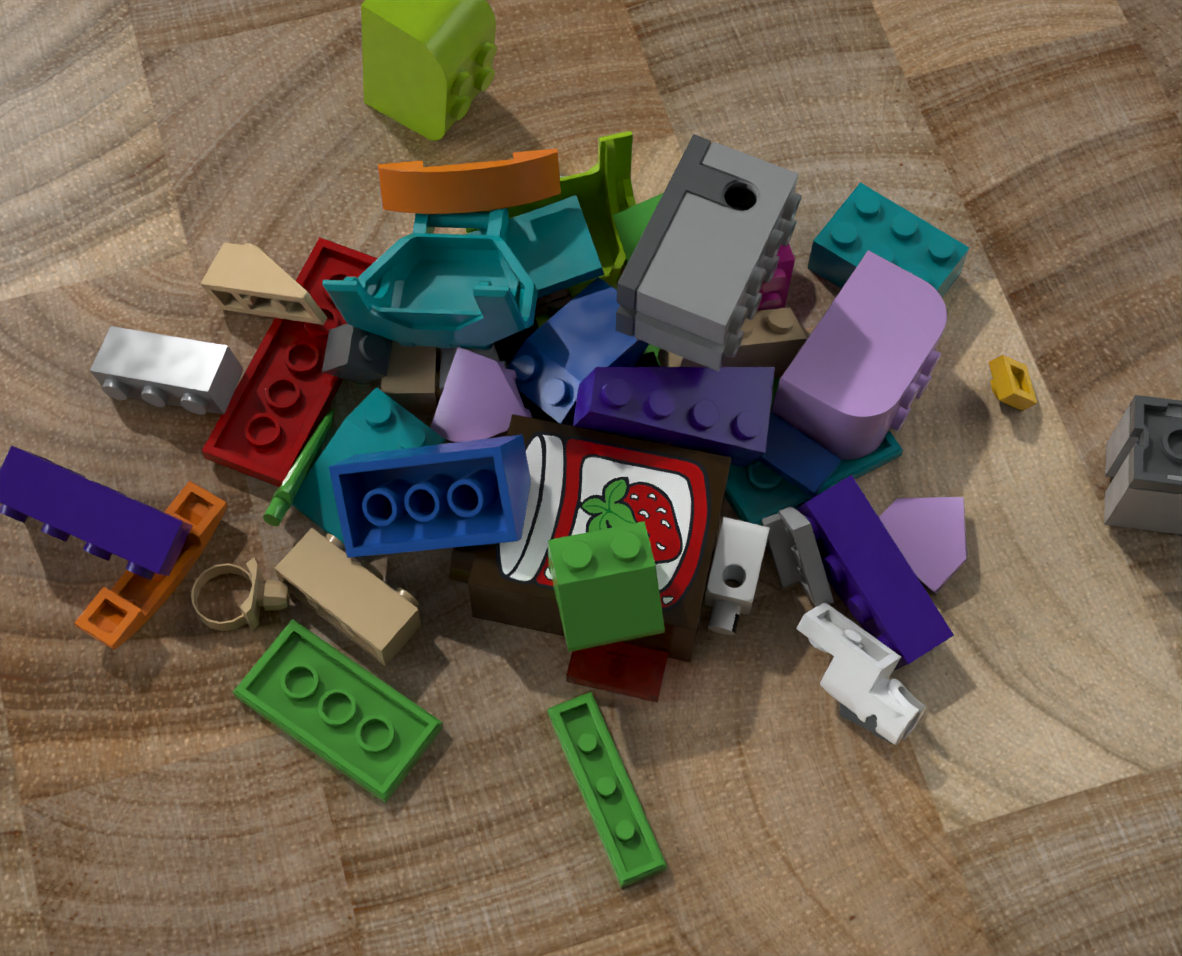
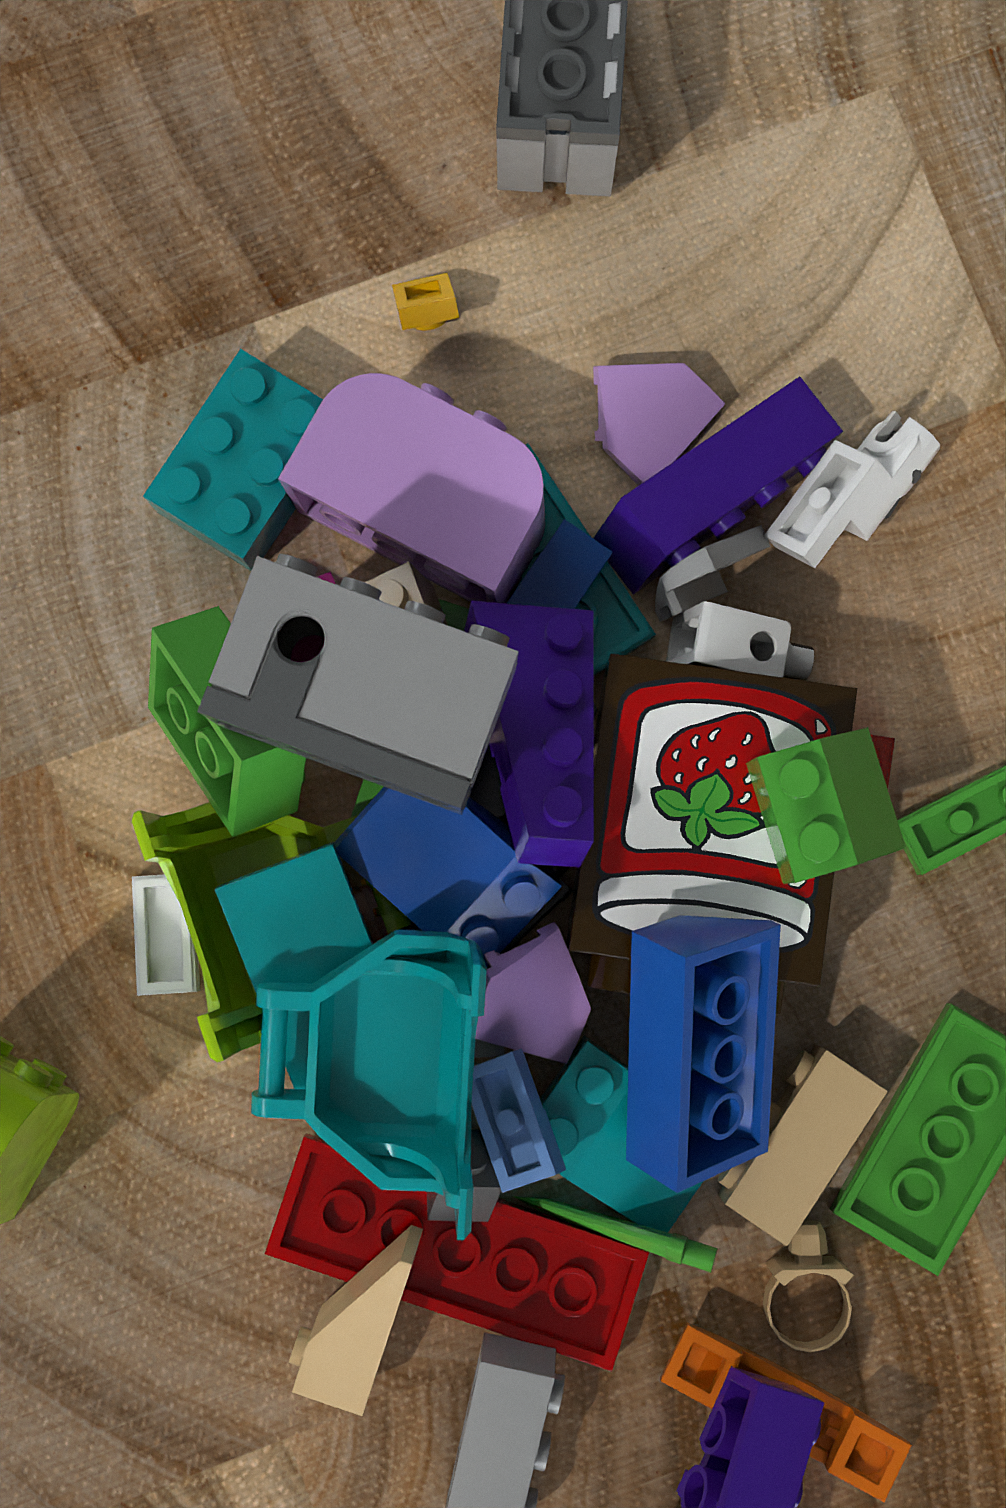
camera: 90 degrees left, 20 degrees up
orange slope [378,149,561,214] -> none
none -> medium blue plate [472,1049,566,1193]

